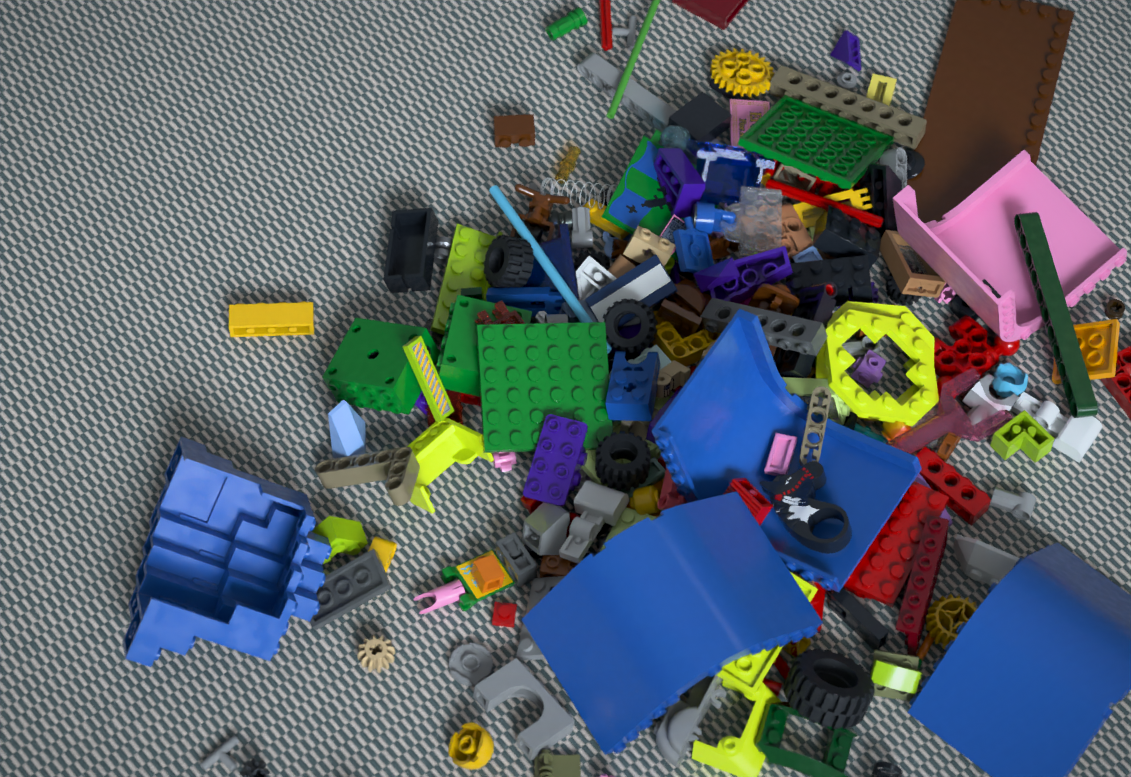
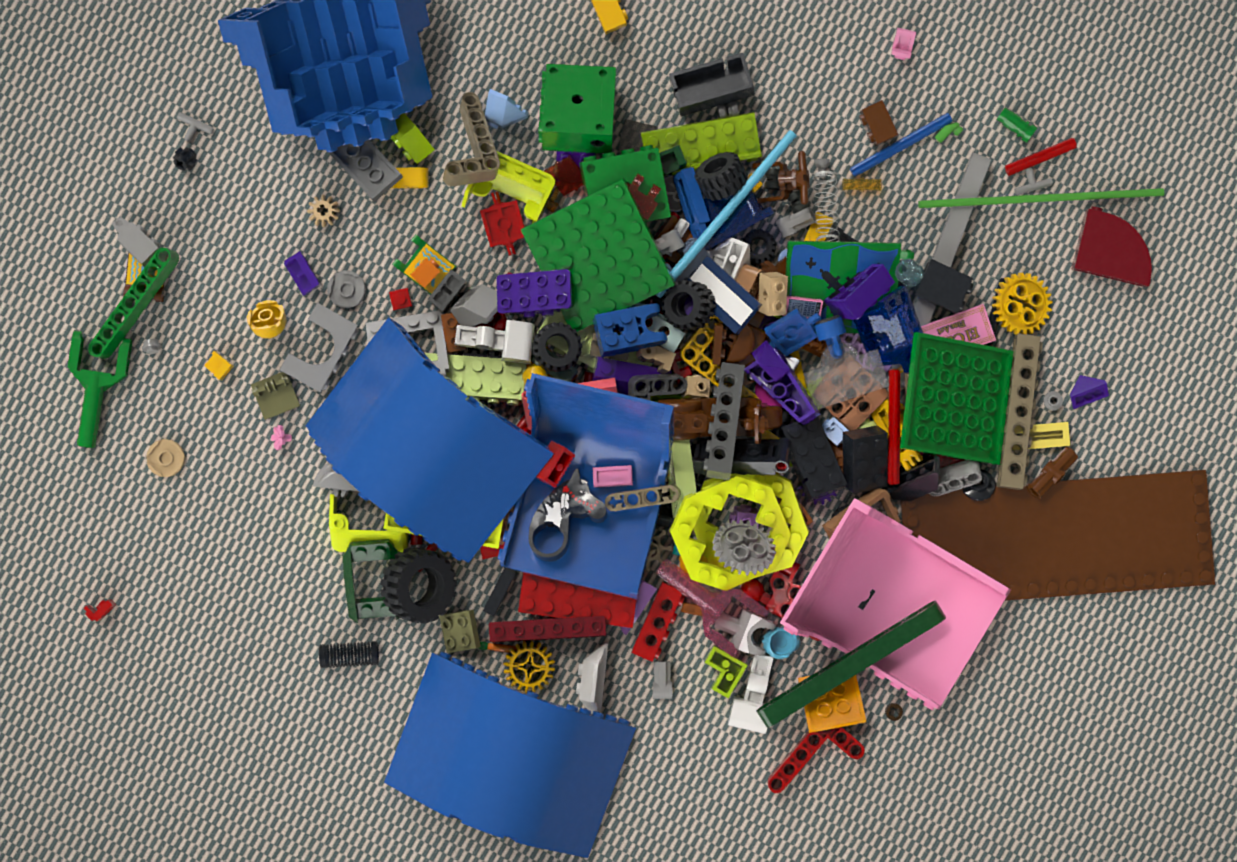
camera: 70 degrees right, 30 degrees up
tile [402,336,454,422] -> none
bright pink piece [413,579,465,614] -> none
lime slope [870,659,922,694] -> none
none -> dark purple hinge [284,251,321,296]
none -> red plate [480,191,524,256]
none -> light grey gear [712,519,776,576]
none -> blue axle [850,113,953,177]
none -> bright pink bracket [892,27,916,60]
none -> bright green arm [935,122,963,143]
none -> reddish brown piece [1028,446,1078,499]

